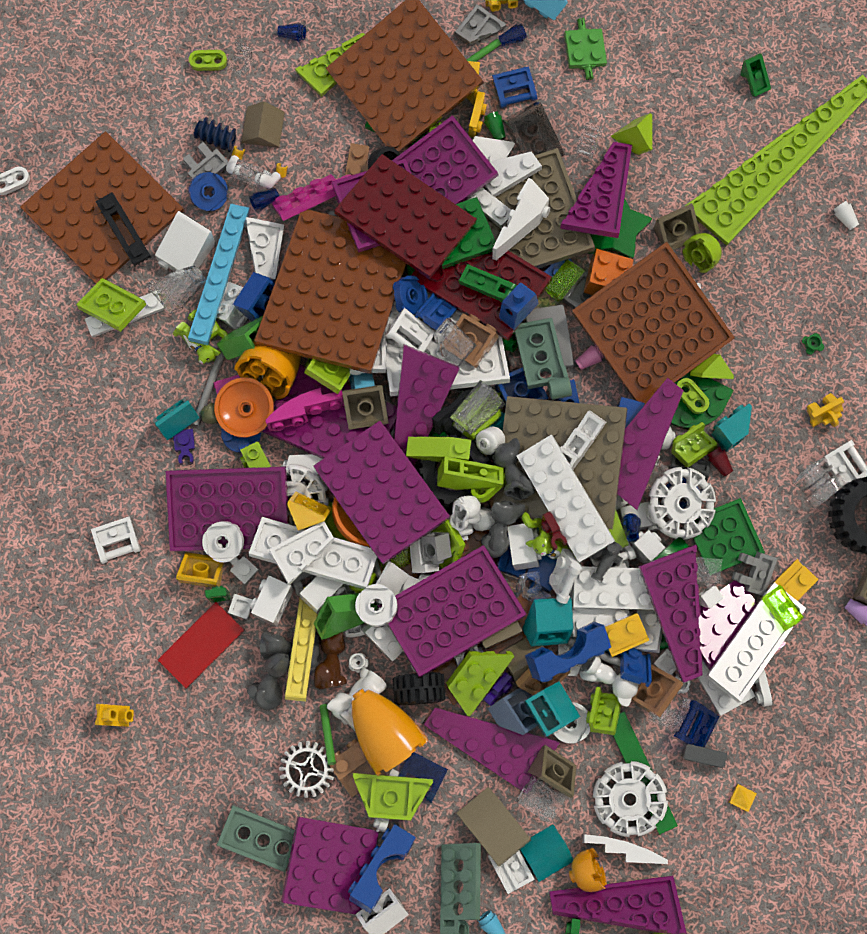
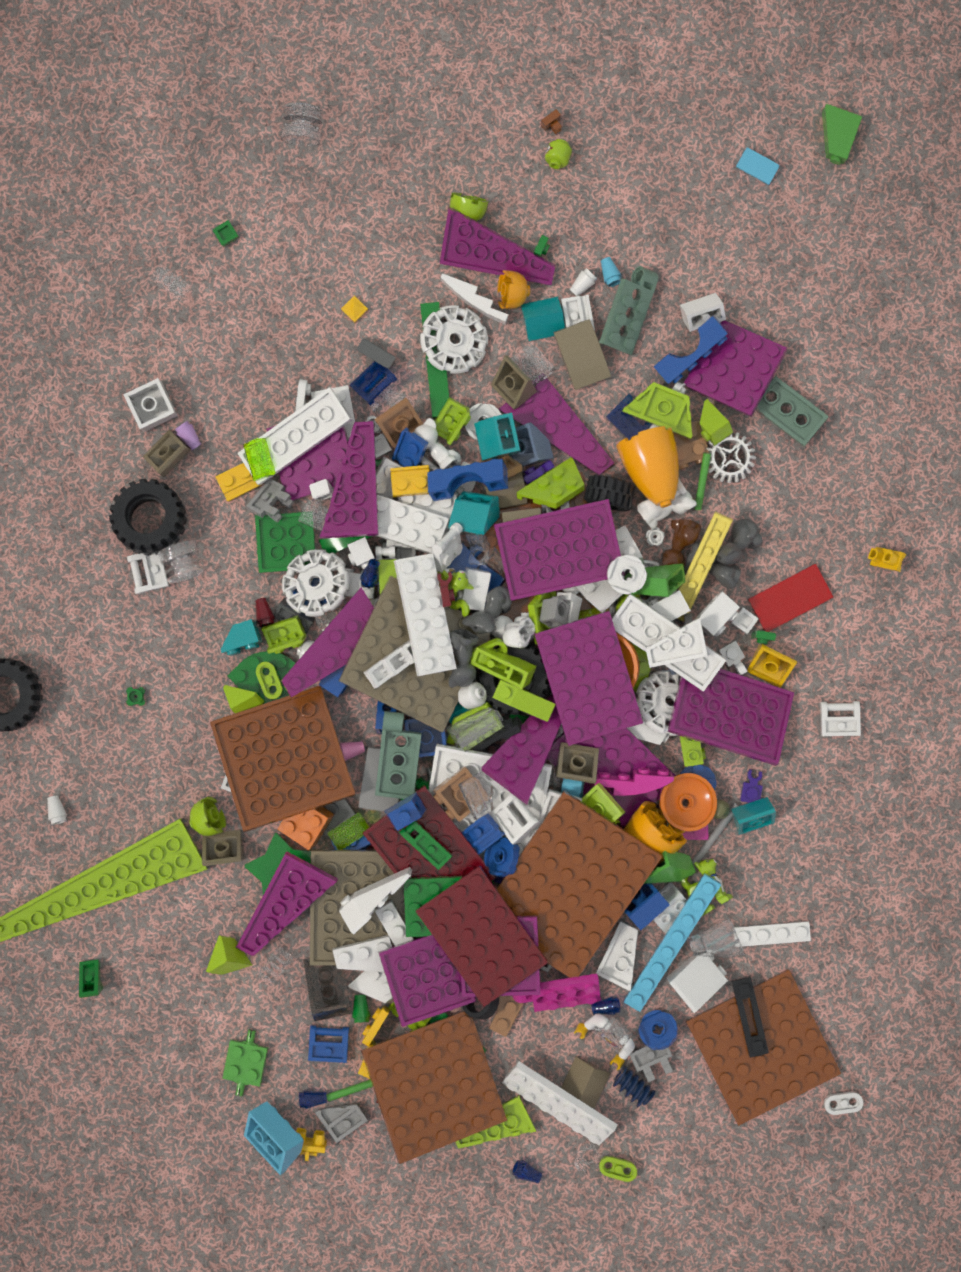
camera: 160 degrees left, 10 degrees up
lime plate [76,278,146,332] -> none
white plate [202,521,244,562] -> none
yellow slope [287,491,332,531] -> none
dark grey piece [591,542,623,583] -> none
yellow hips [807,393,844,427] -> none
none -> white plate [502,1061,618,1145]
none -> white cone [570,268,597,296]
none -> lime slope [700,399,733,446]

